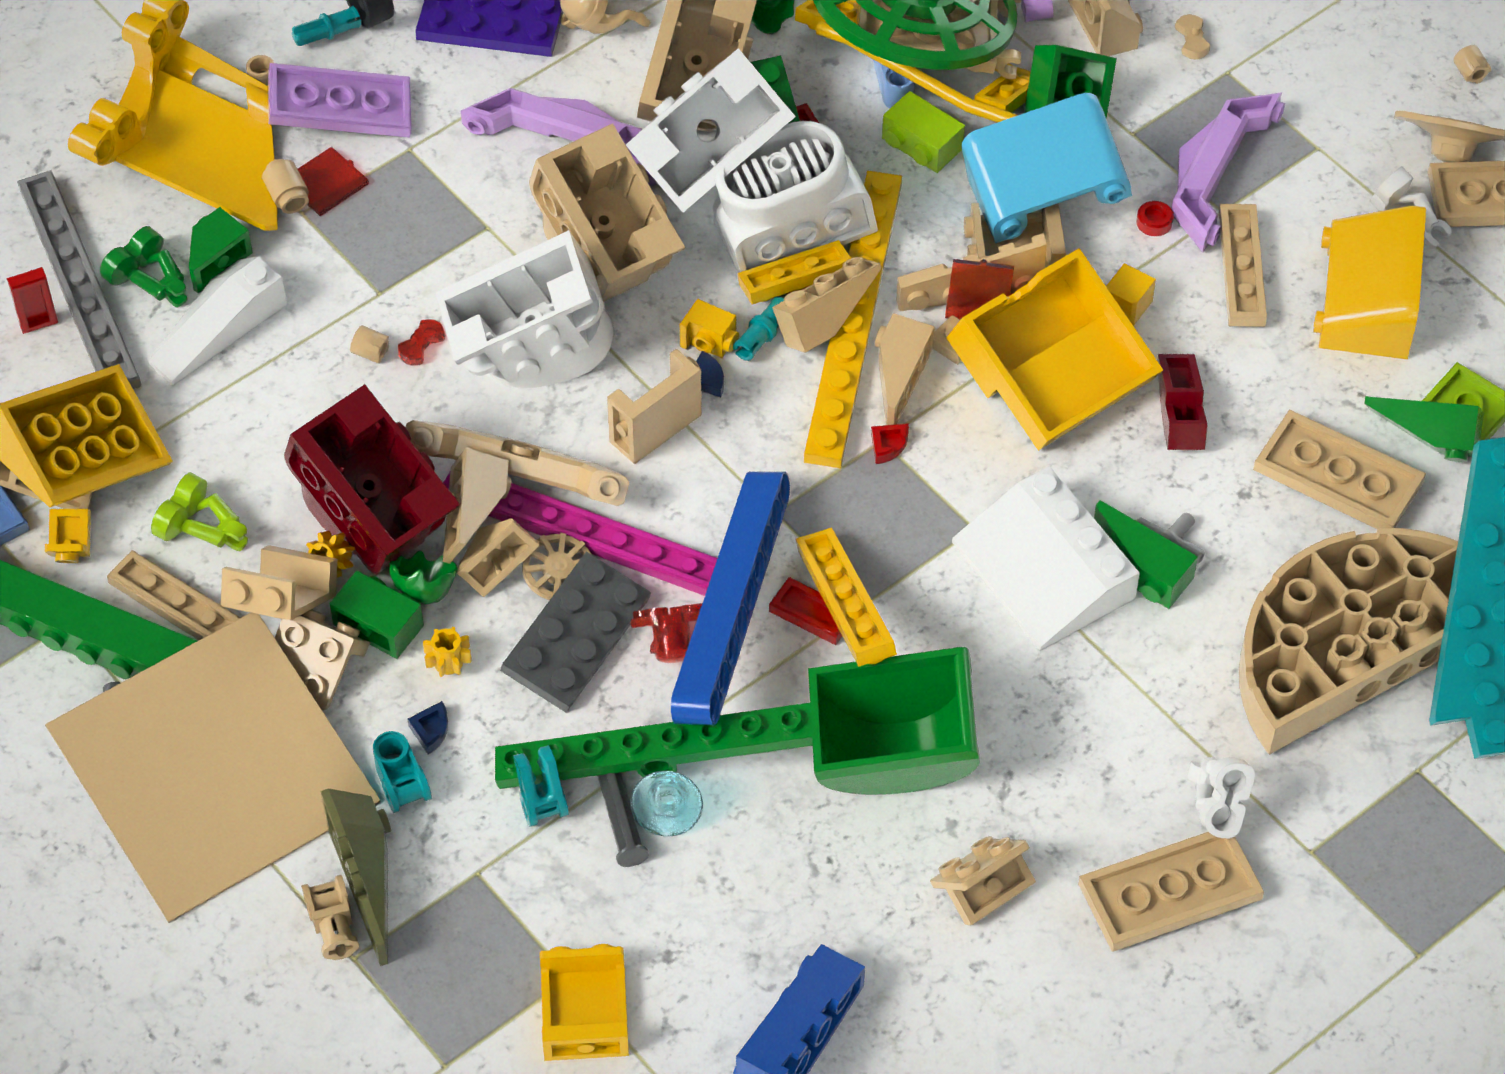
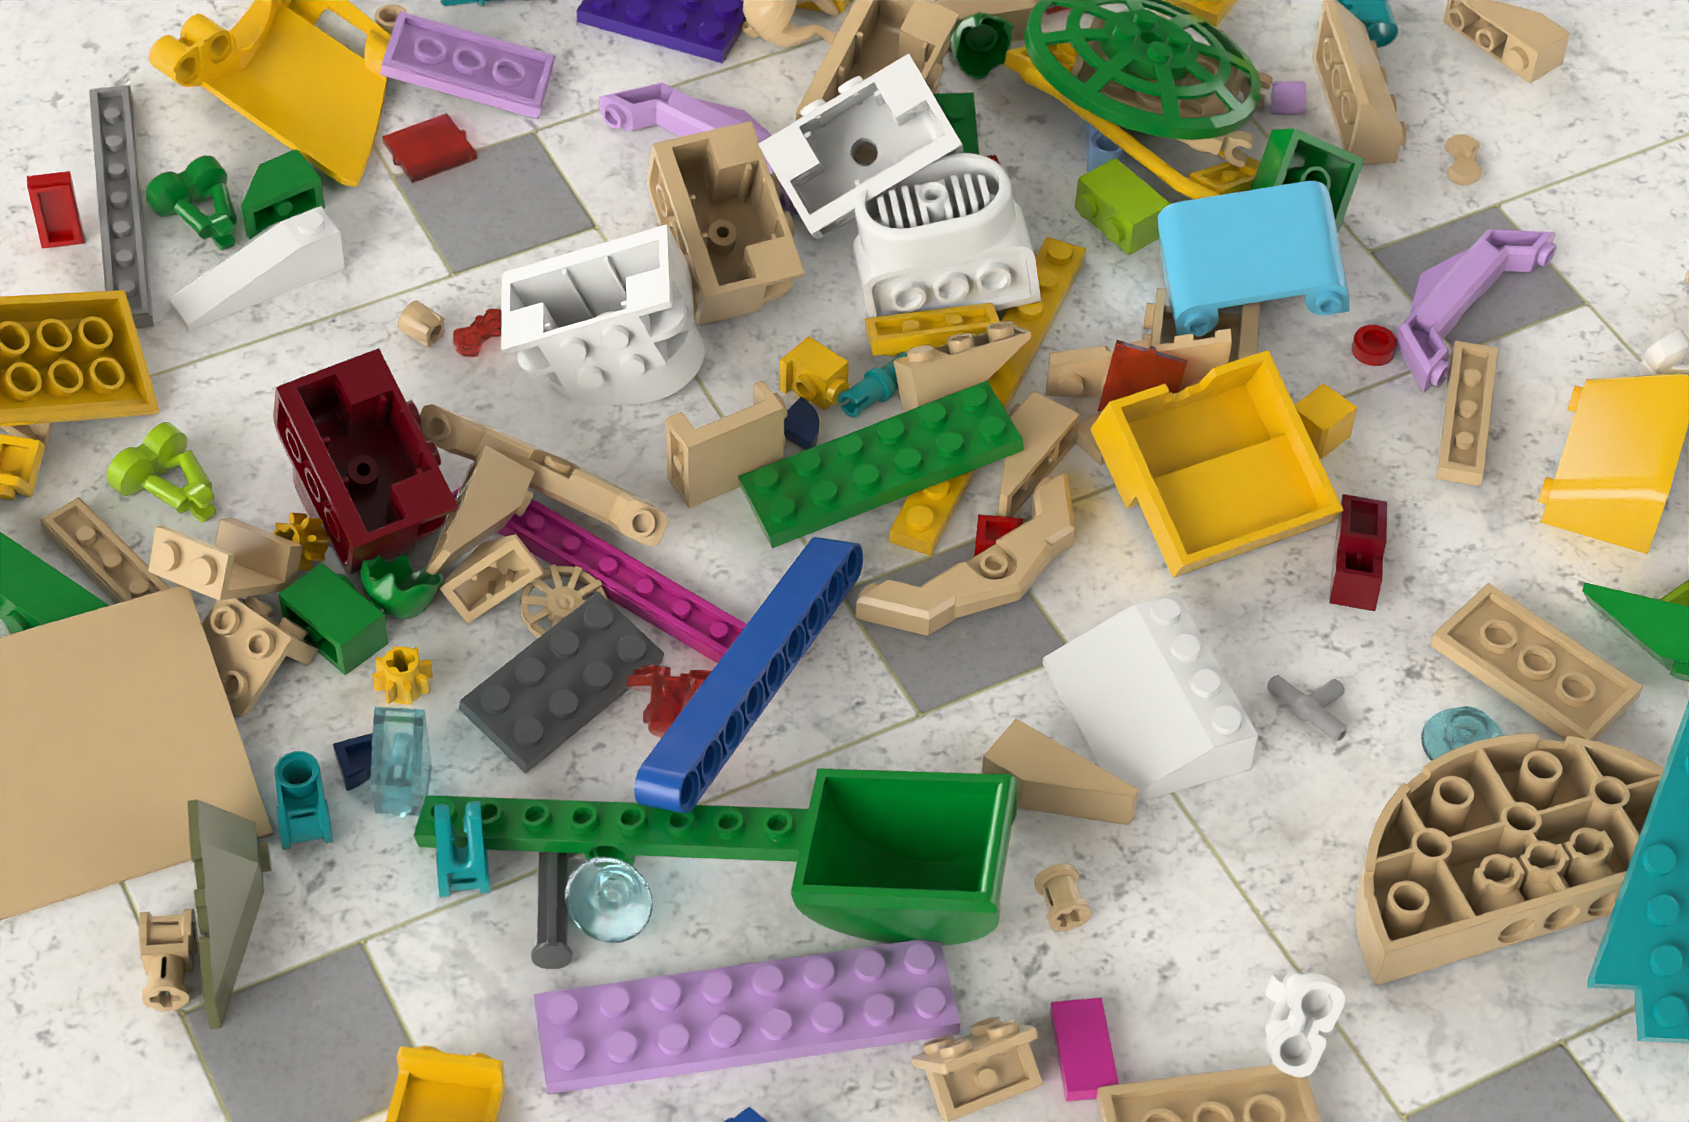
camera: 10 degrees right, 5 degrees down
tan brick [262,159,309,214] -> none
red tile [769,577,842,645] -> none
yellow plate [795,528,897,667] -> none
green slope [1094,500,1198,609] -> none
none -> clear light blue slope [371,707,432,817]
none -> lavender plate [534,940,960,1094]
none -> green plate [738,380,1024,548]
none -> tan helmet [855,473,1075,636]
none -> tan slope [981,719,1139,825]
none -> tan bush [1034,864,1092,931]
none -> dark pink tile [1049,997,1119,1101]
none -> clear light blue piece [1421,706,1505,761]

